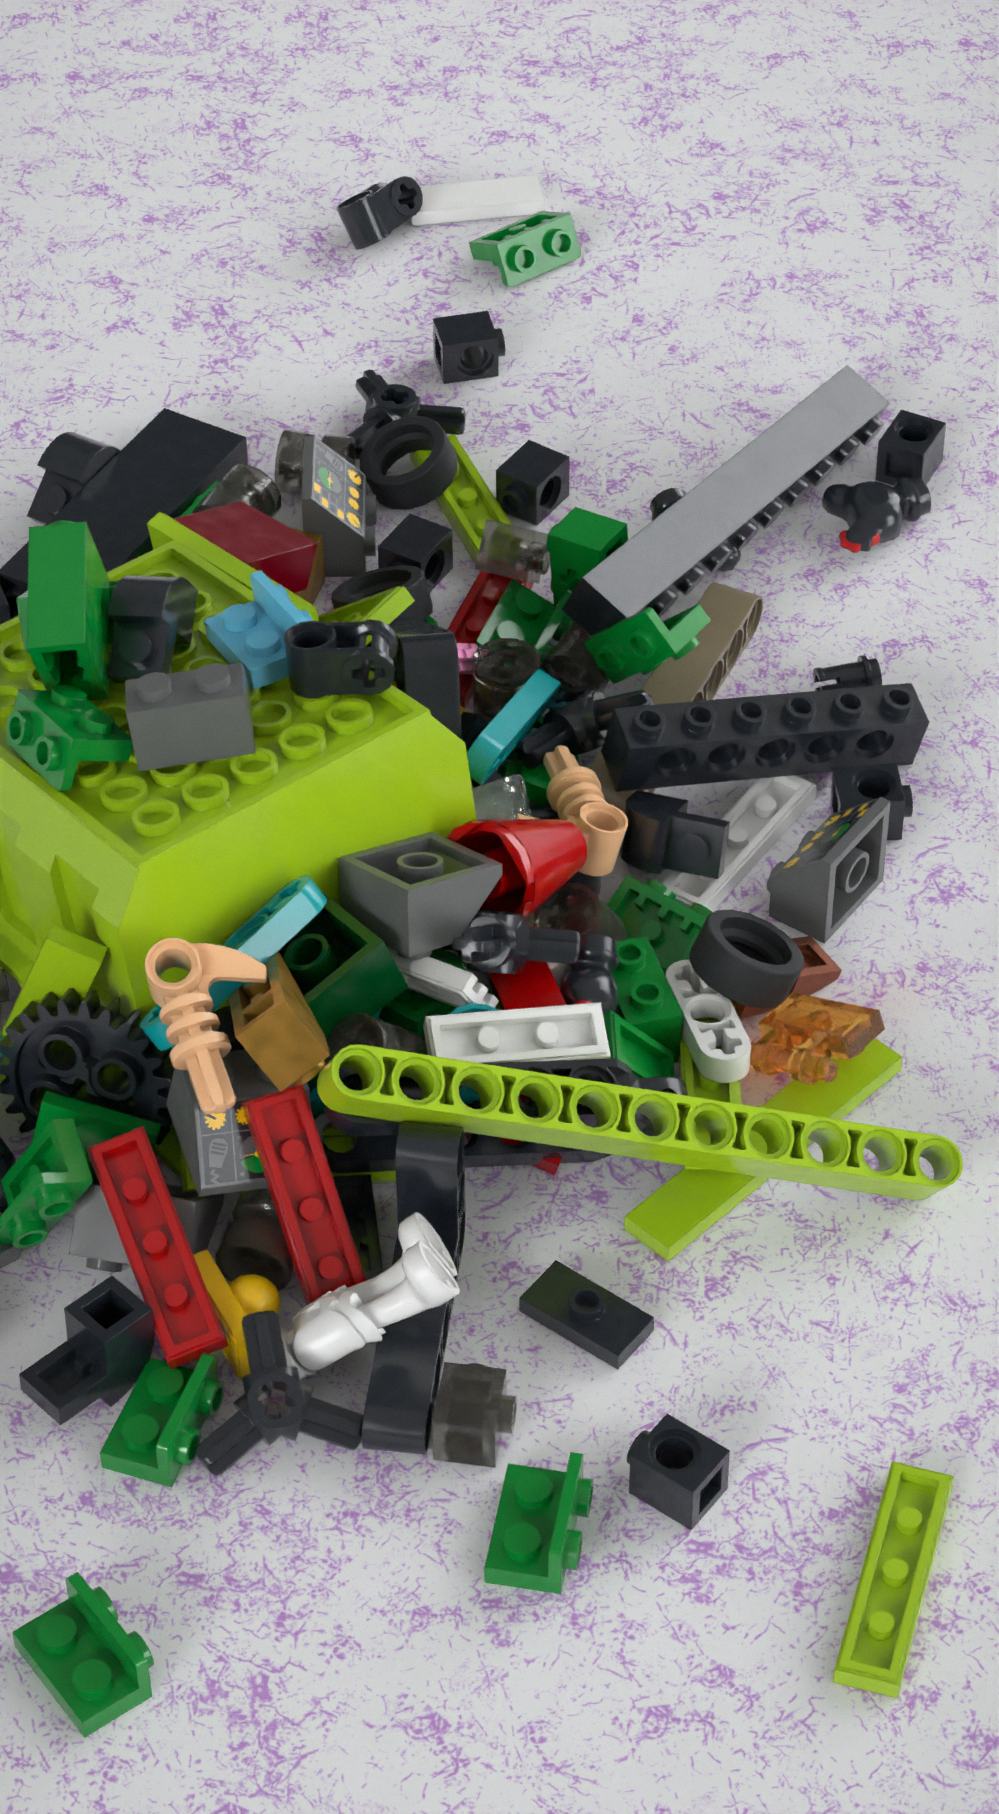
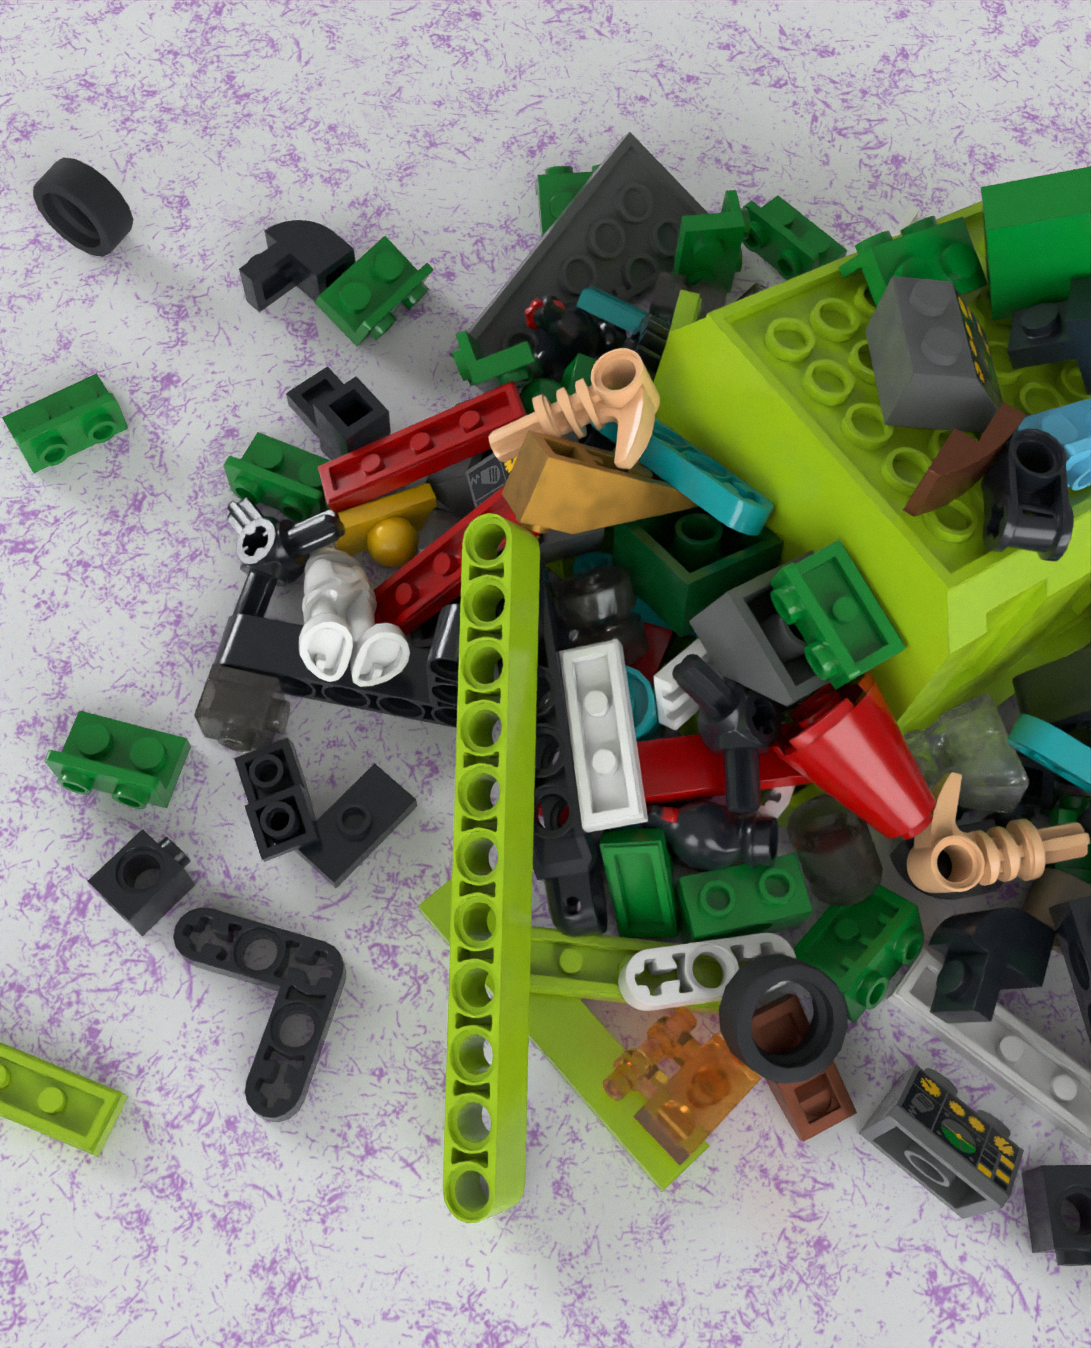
camera: 90 degrees right, 20 degrees up
none -> black beam [173,907,347,1122]
none -> black slope [234,737,320,862]
none -> green bracket [769,539,906,690]
none -> copper slope [903,402,1026,517]

